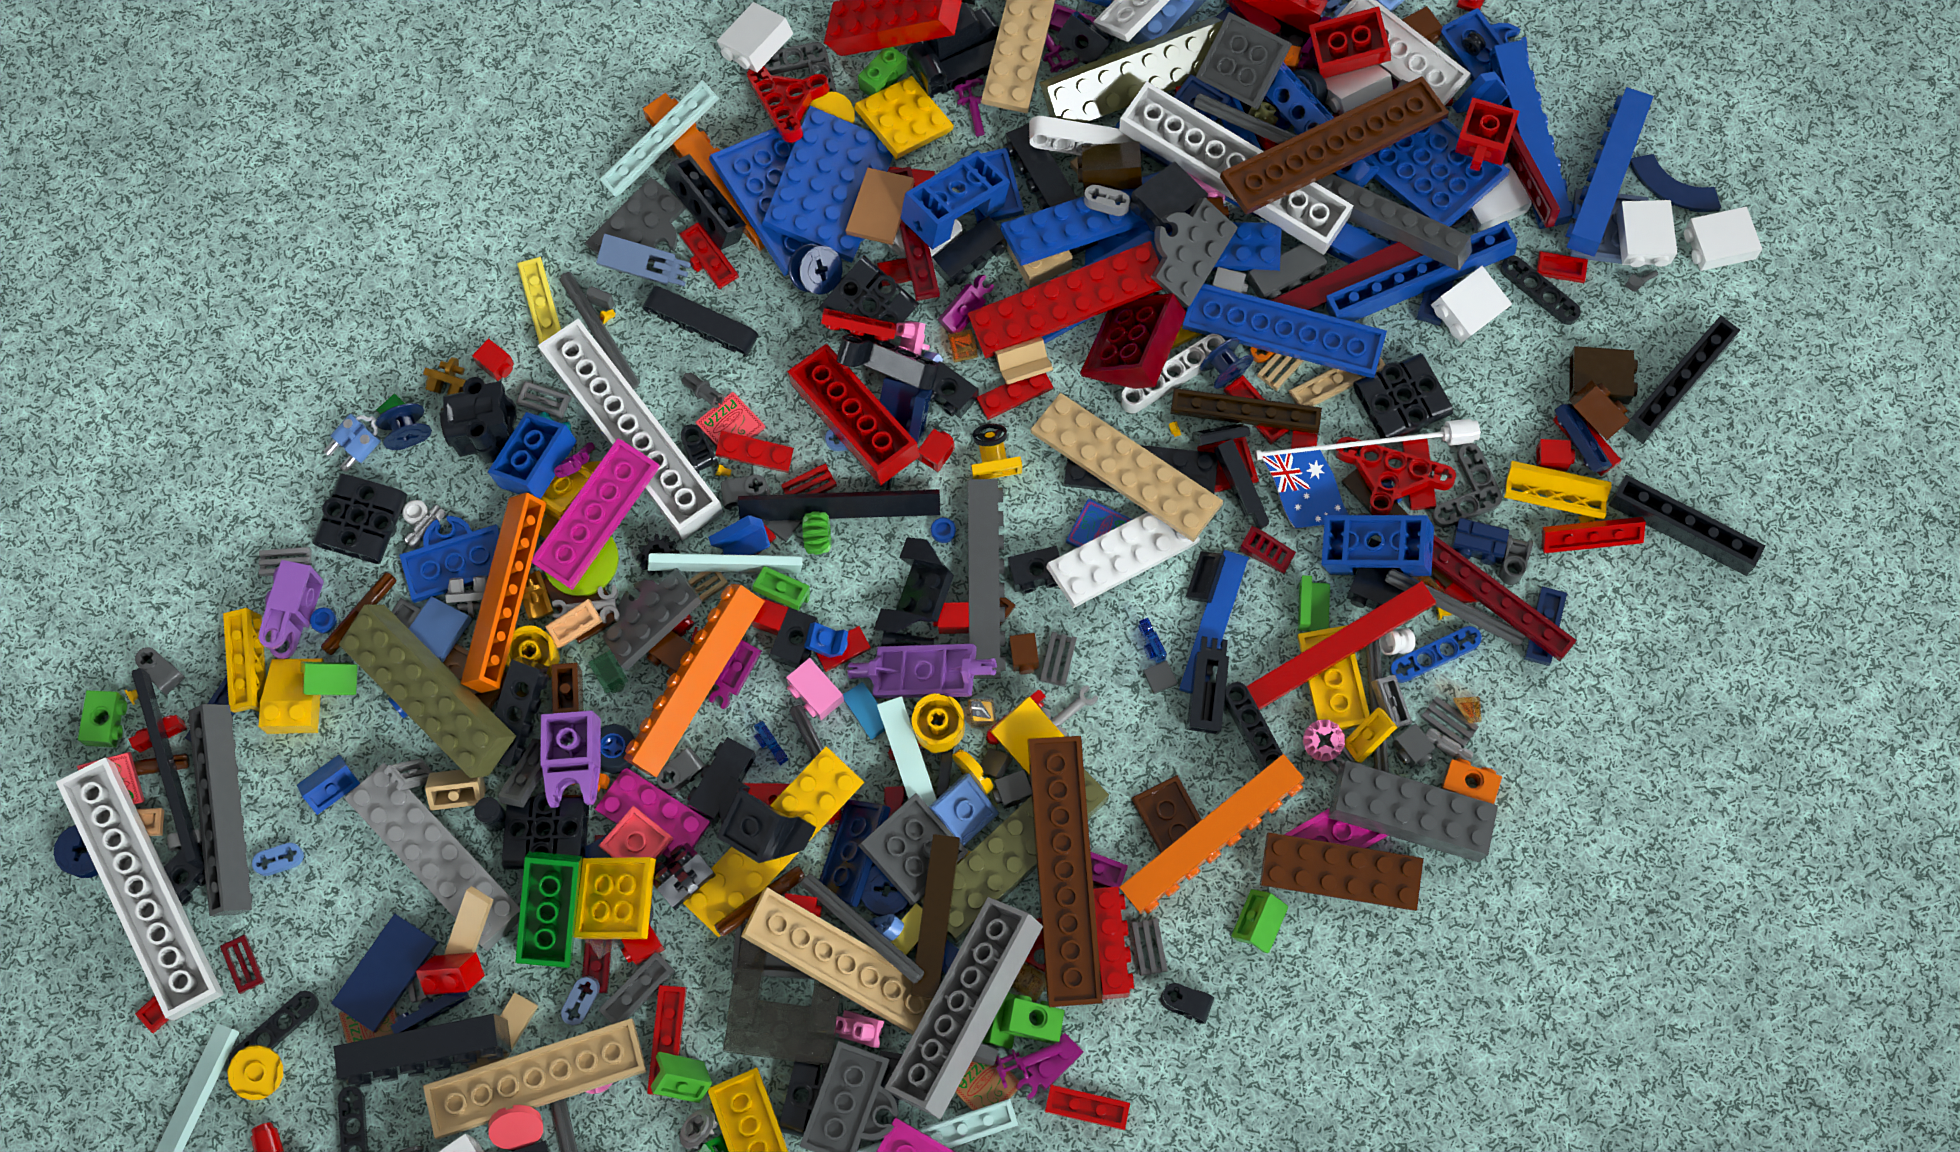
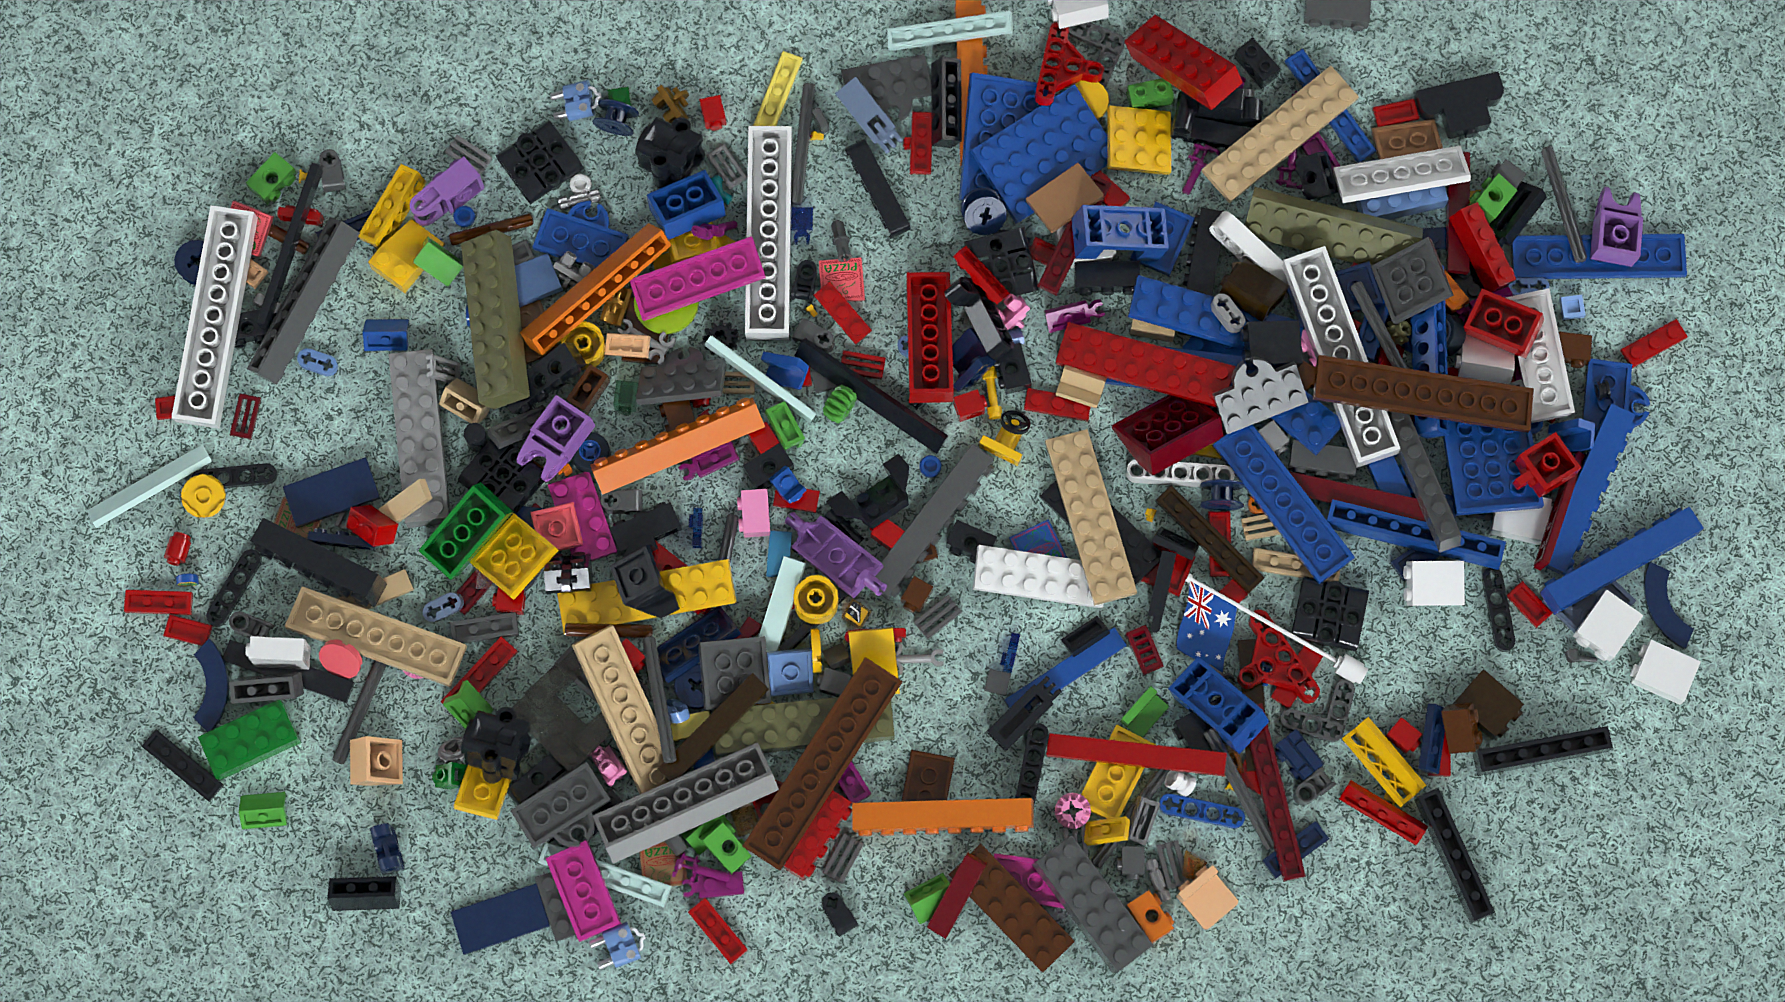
camera: 35 degrees right, 5 degrees up
clear orange slope [948,329,978,363] -> none
none -> black piece [461,707,531,783]
none -> clear blue plate [791,207,813,245]
none -> dark red tile [927,852,987,939]
none -> yellow bar [982,366,1002,420]
none -> light nougat bracket [1176,865,1238,930]

